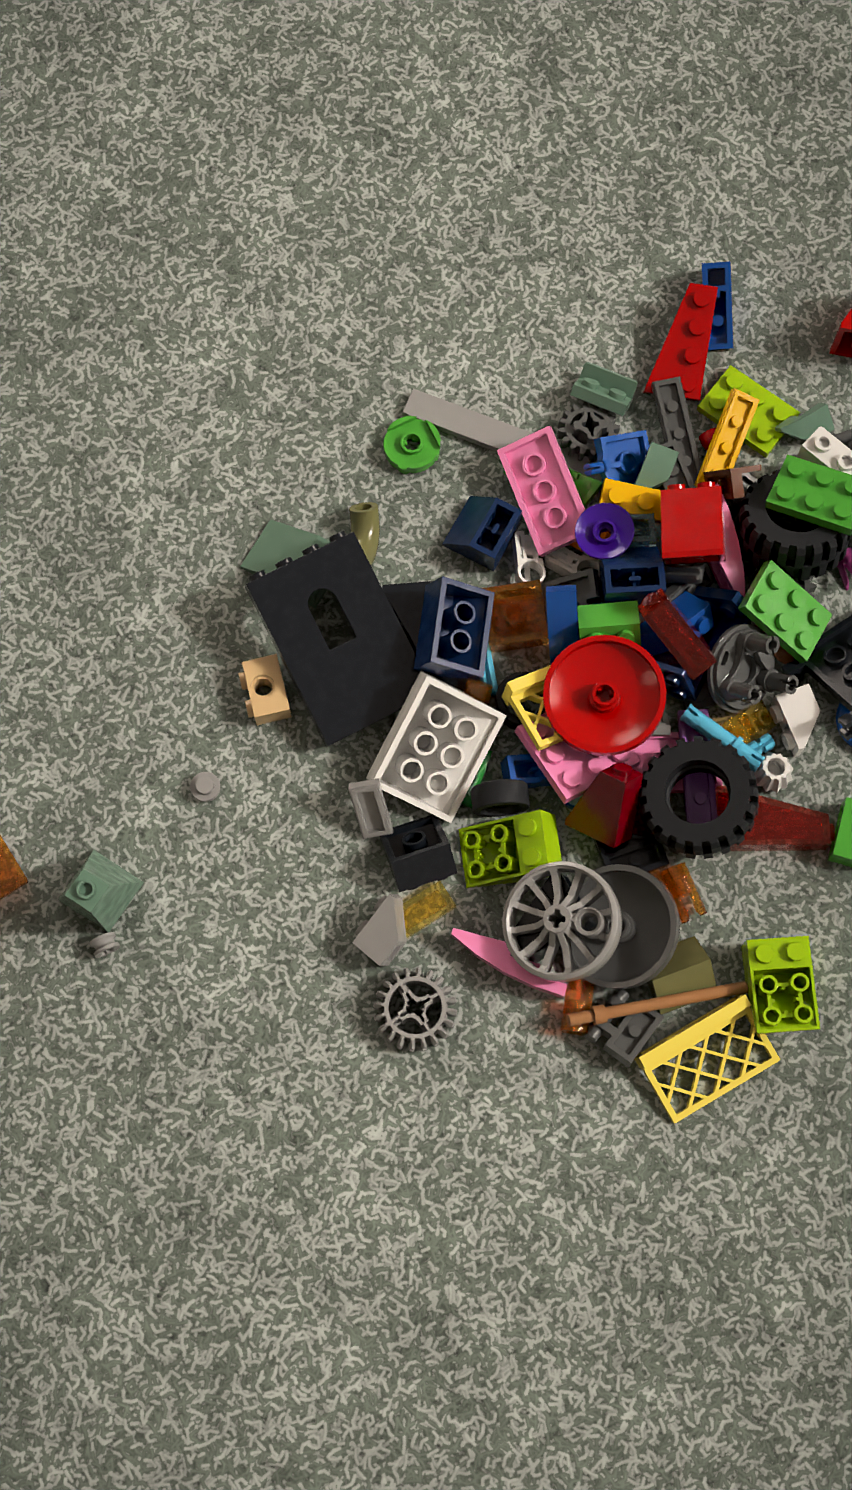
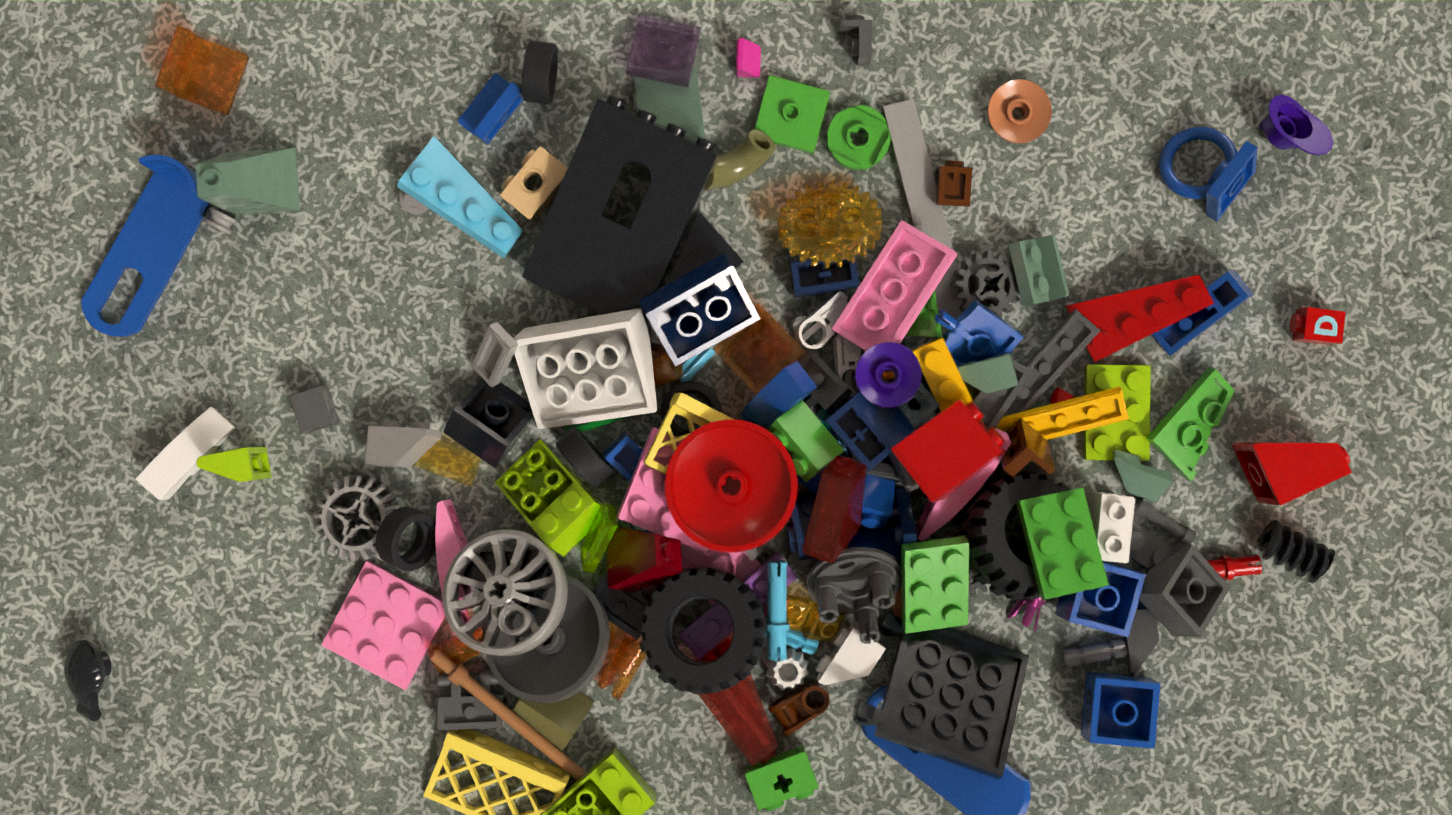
camera: 55 degrees right, 15 degrees up
none -> black animal [64,640,111,721]
none -> blue piece [81,155,210,337]
none -> white slope [136,407,236,501]
none -> lime tile [196,447,272,482]
none -> dark grey brick [290,383,339,433]
none -> bright pink plate [321,560,446,690]
none -> black tyre [376,506,436,571]
none -> medium azure wing [397,136,523,259]
none -> blue panel [458,73,523,145]
none -> black tyre [522,40,558,105]
none -> clear neon green tile [579,503,618,573]
none -> clear purple plate [626,15,701,87]
none -> dark pink slope [736,38,761,78]
none -> bright green plate [755,75,831,154]
none -> reddish brown piece [767,680,830,736]
none -> clear yellow gear [777,181,883,268]
none -> dark grey bracket [838,15,872,65]
none -> reddish brown bracket [936,161,973,207]
none -> nougat dish [987,79,1052,144]
none -> bright green wing [1147,368,1235,482]
none -> blue tile [1159,127,1258,222]
none -> dark purple piece [1259,95,1334,156]
none -> red brick [1289,307,1346,345]

